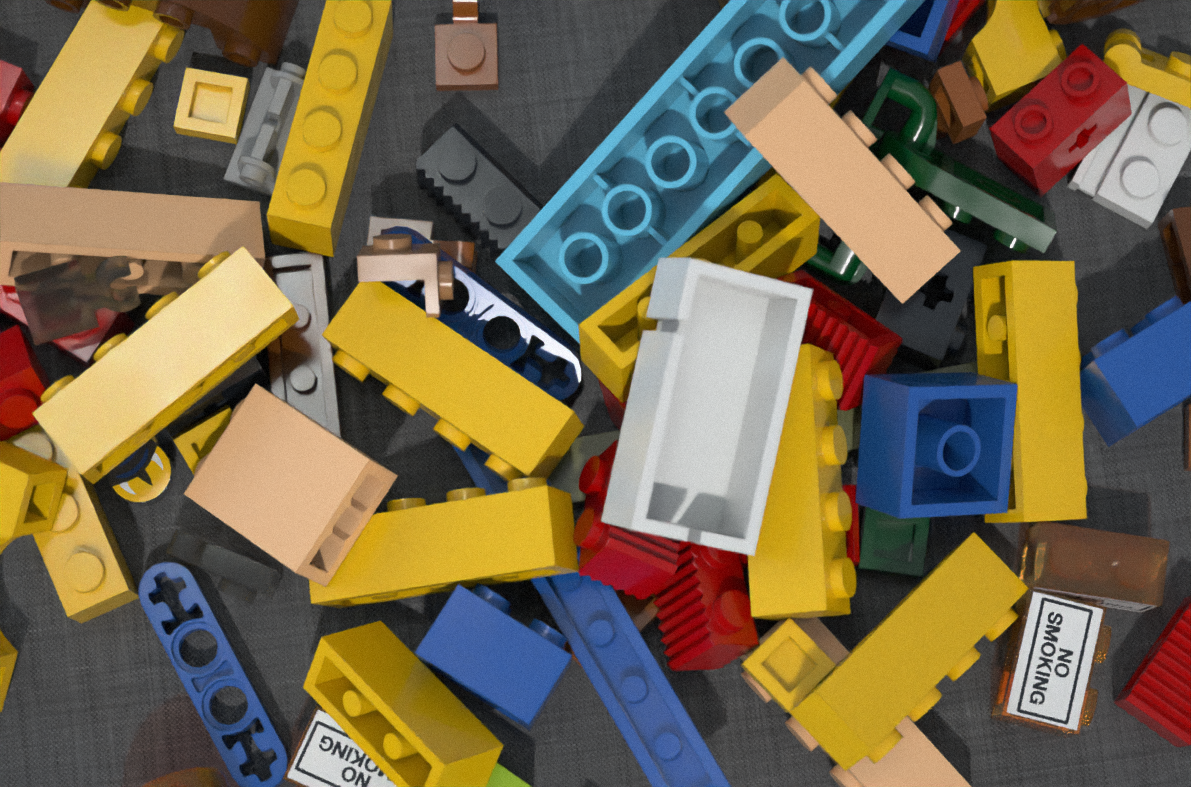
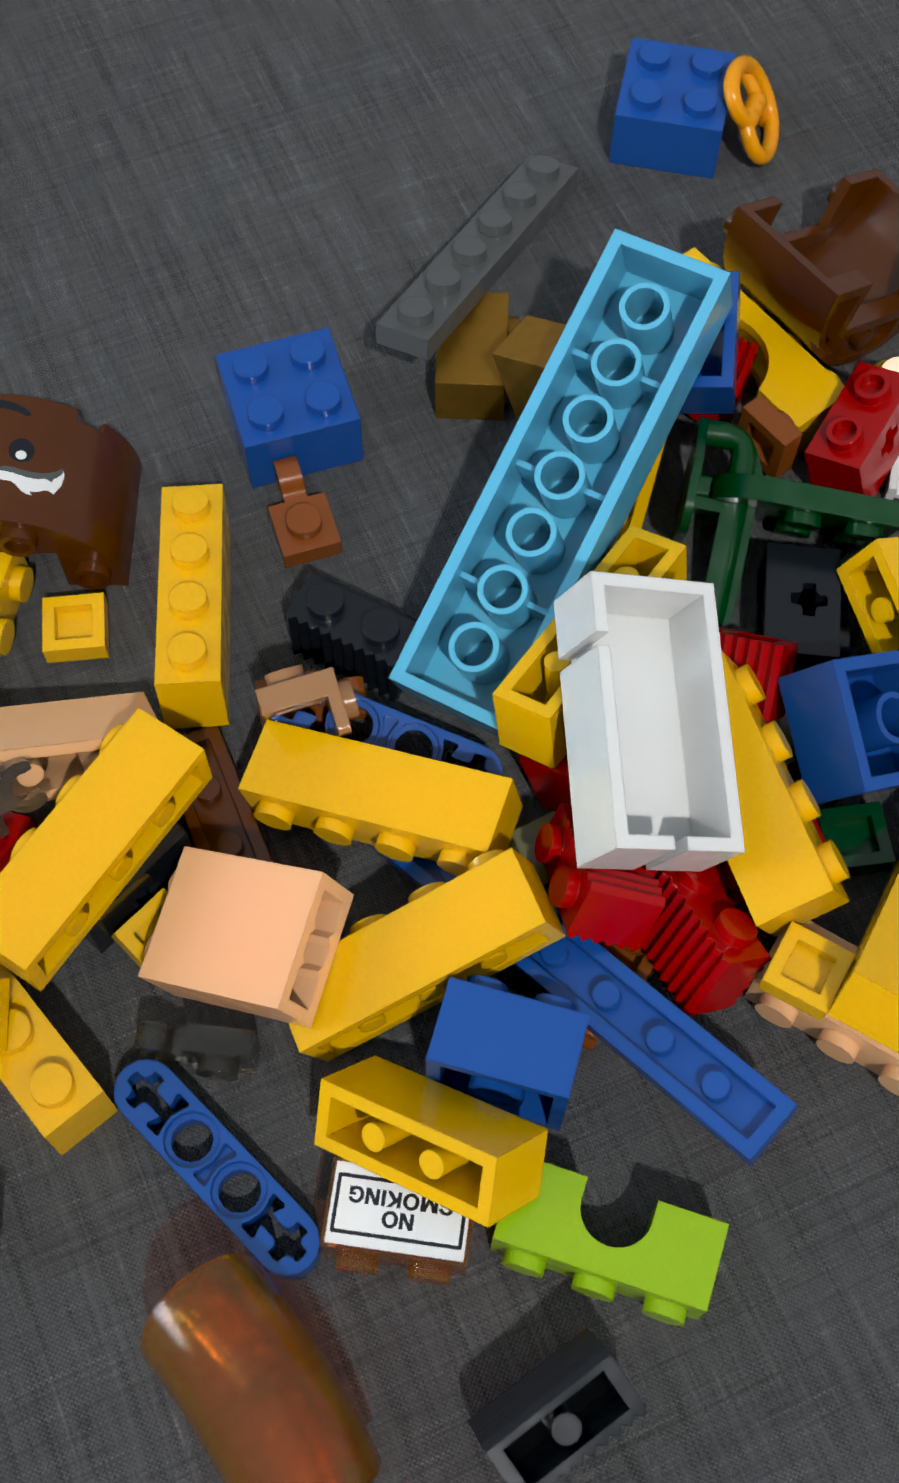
camera: 10 degrees left, 15 degrees down
tile [108,441,175,506] -> none
light grey hinge [223,62,306,197] -> none
light nougat brick [724,57,960,304] -> none

